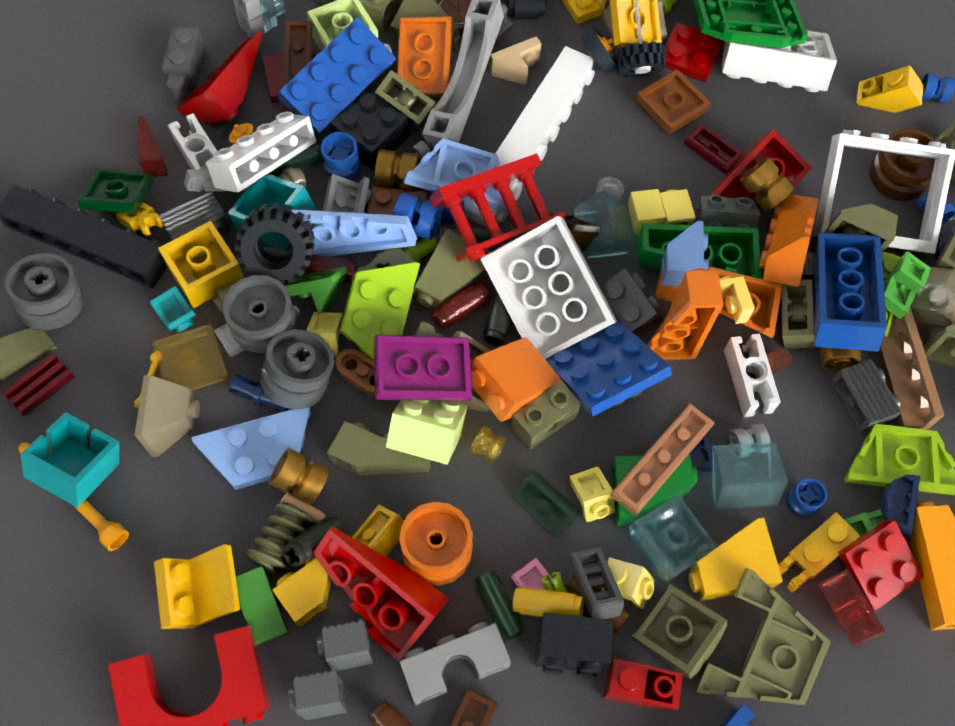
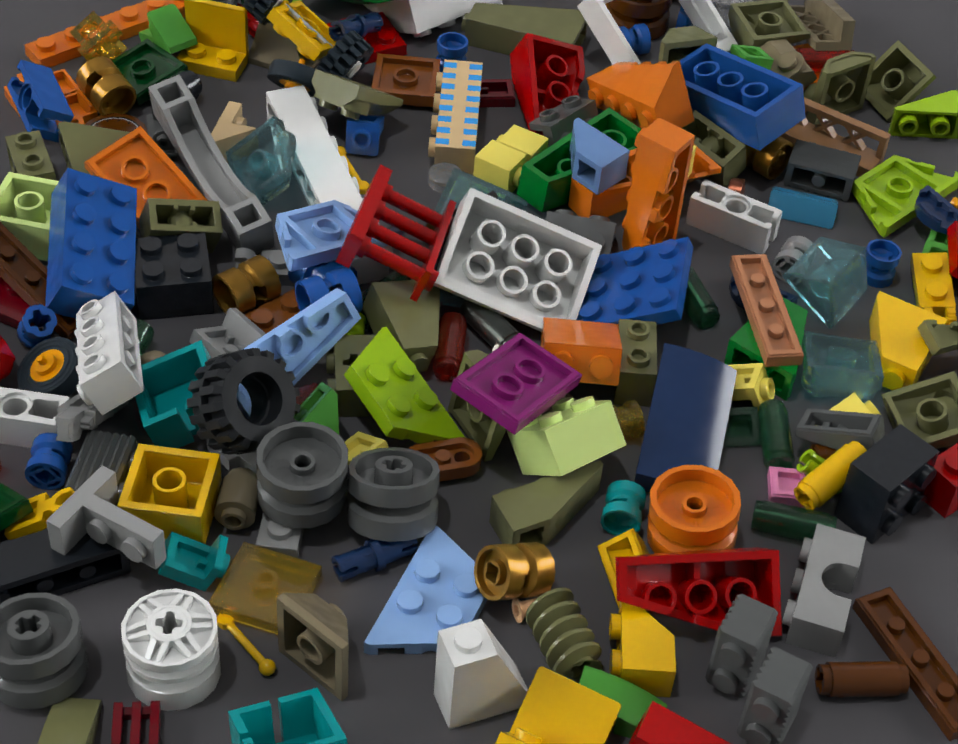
camera: 50 degrees left, 20 degrees down
pearl dark grey piece [283,516,344,567] -> none
blue wheel [321,132,360,181] -> none
pearl gold wheel [740,157,794,211] -> none
none -> blue bush [17,304,57,348]
none -> blue wheel [25,433,73,490]
none -> light grey bracket [46,465,167,570]
none -> white wheel [121,588,221,711]
none -> clear light blue slope [226,116,296,205]
none -> olive slope [311,69,404,120]
none -> dark blue pin [329,12,383,42]
none -> yellow hinge [338,146,369,195]
none -> blue bracket [345,115,385,156]
none -> tan brick [428,59,483,174]
none -> white slope [434,619,528,730]
none -> blue wheel [436,32,468,72]
none -> olive slope [461,3,588,55]
none -> teal wheel [600,480,647,536]
none -> blue wheel [619,23,651,55]
none -> dark blue slope [634,343,737,492]
none -> clear green piece [684,266,720,330]
none -> clear green piece [757,399,795,471]
none -> dark azure slope [768,186,838,229]

